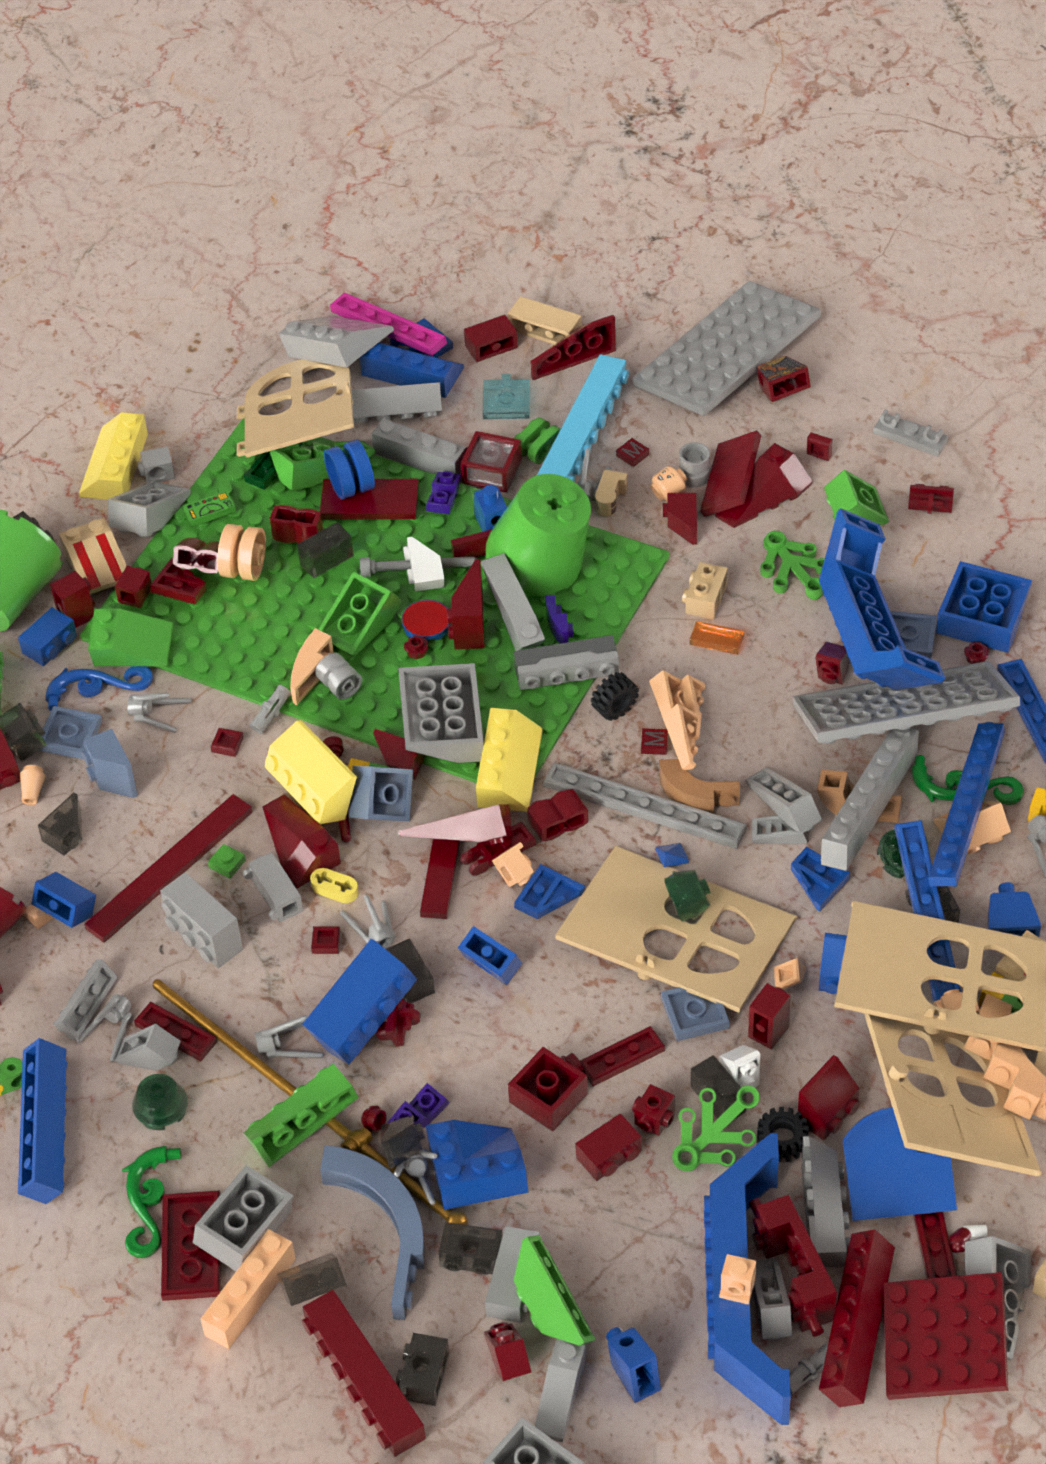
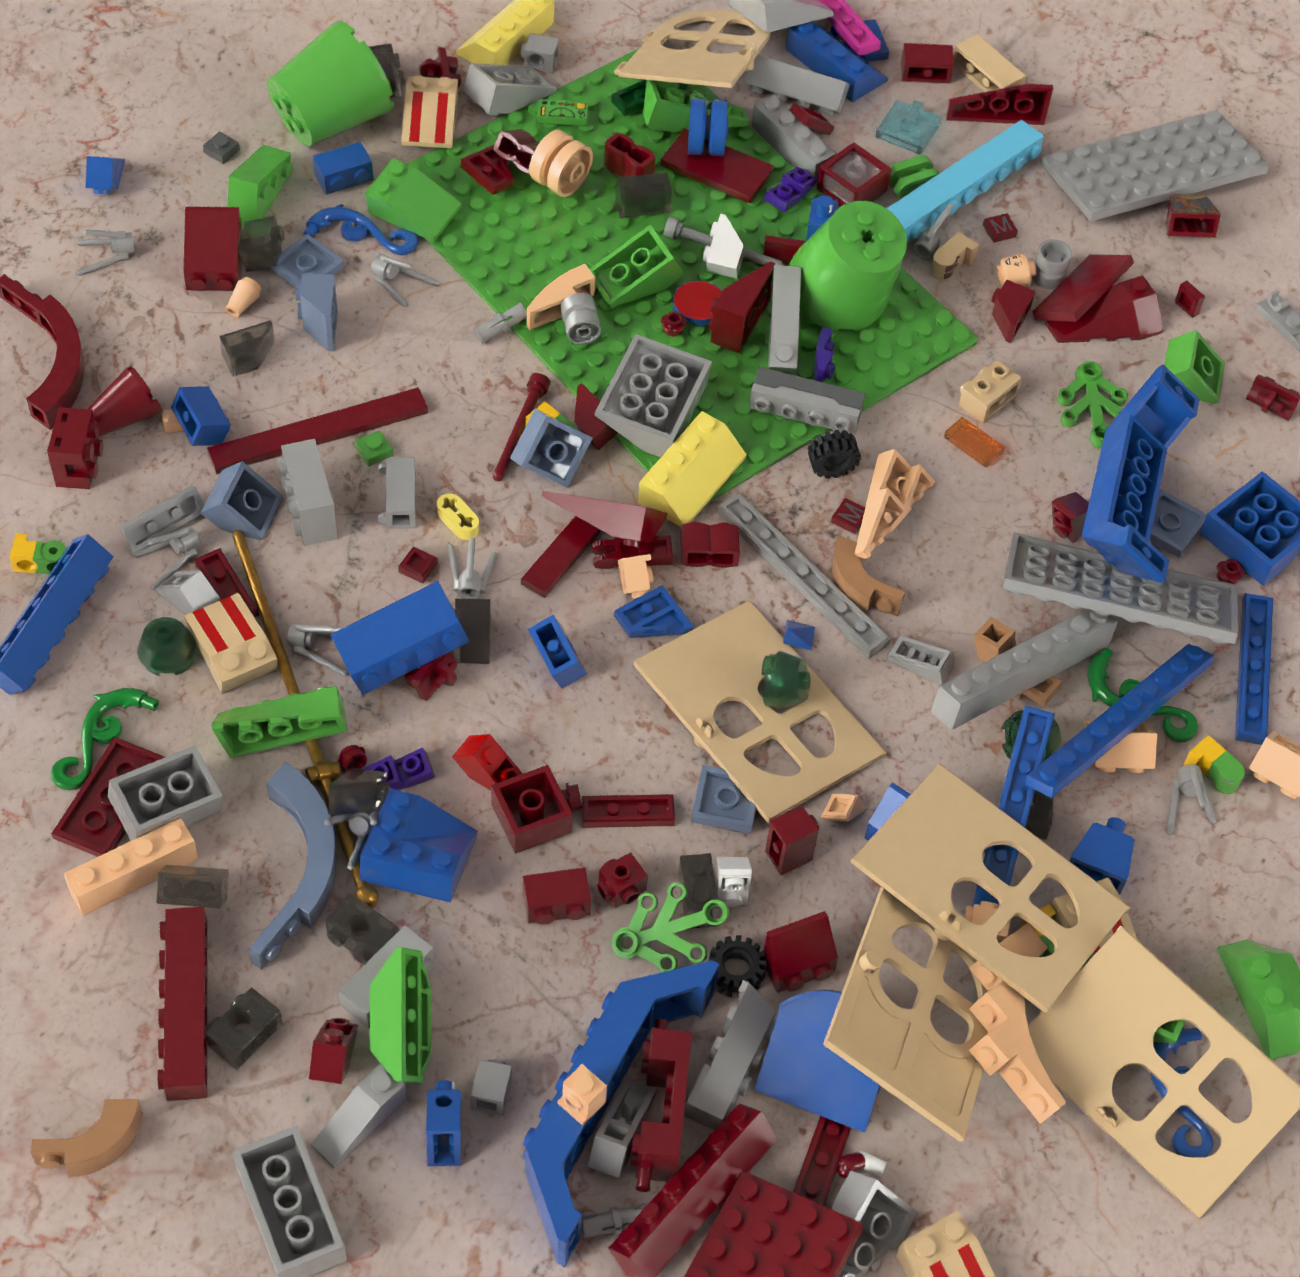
camera: 20 degrees right, 5 degrees up
dark red brick [50,570,96,628] -> none
dark red brick [115,566,152,608] -> none
dark red tile [211,728,244,757] -> none
dark red wedge [262,795,341,889] -> none
light yellow slope [265,720,357,824] -> none
light grey slope [745,767,822,833] -> none
blue wing [791,846,850,911] -> none
none -> tan slope [184,593,277,694]
none -> sand blue slope [201,461,283,540]
none -> dark red hips [419,46,462,89]
none -> red slope [452,734,523,790]
none -> light grey brick [470,1059,512,1116]
none -> dark red tile [789,103,835,135]

